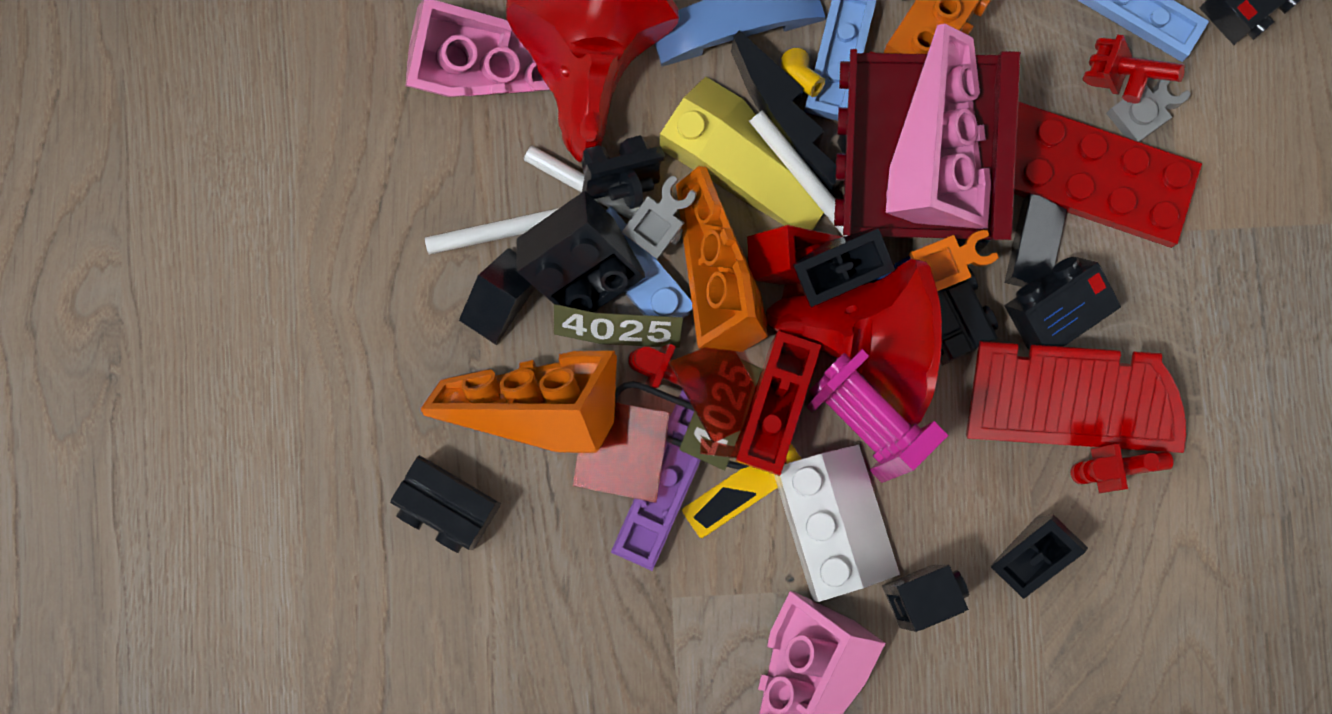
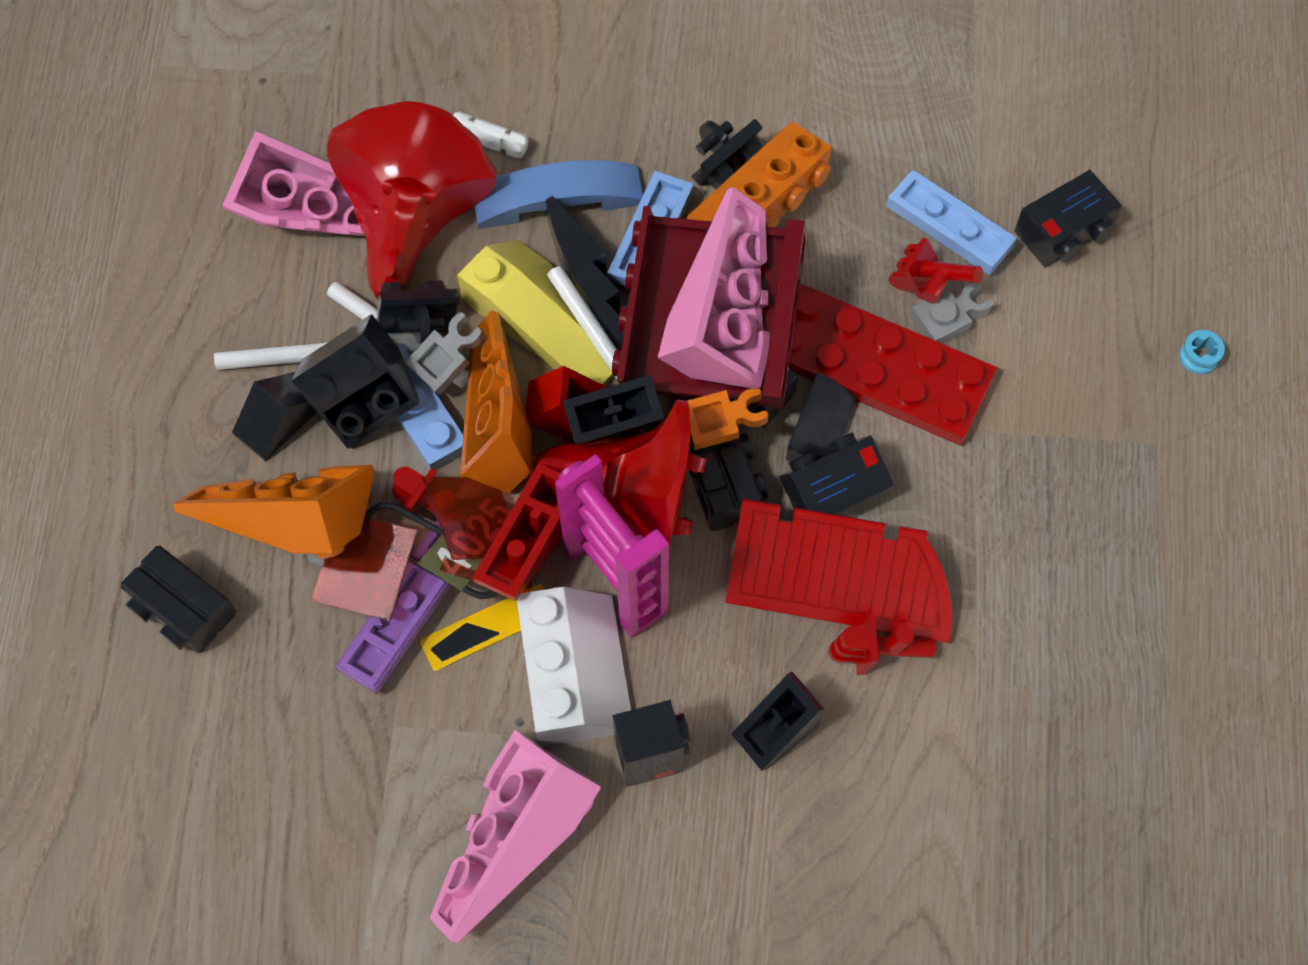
camera: 10 degrees right, 15 degrees down
olive sticker [554,304,683,348] -> none
yellow arm [781,48,825,97] -> none

